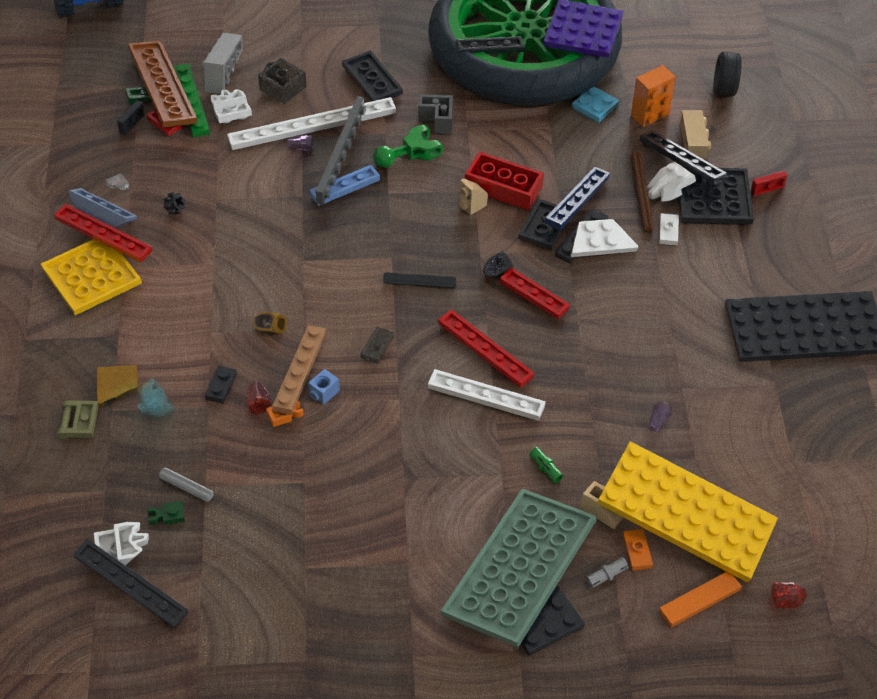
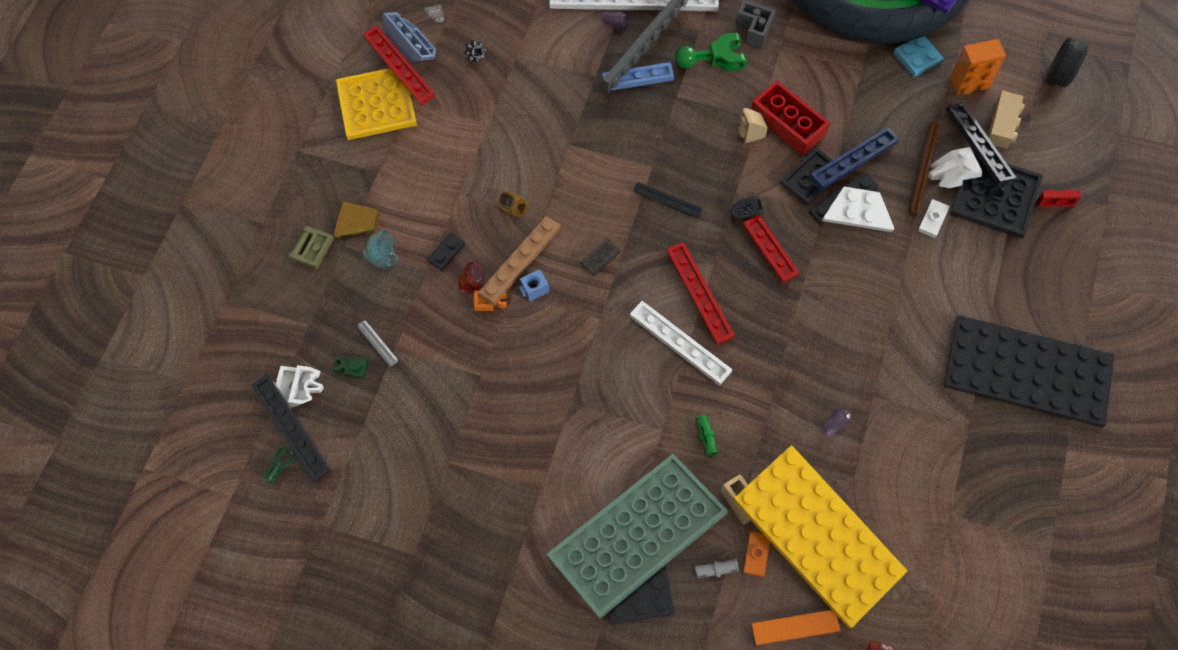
camera: 25 degrees right, 15 degrees up
none -> clear green connector [260,446,296,485]

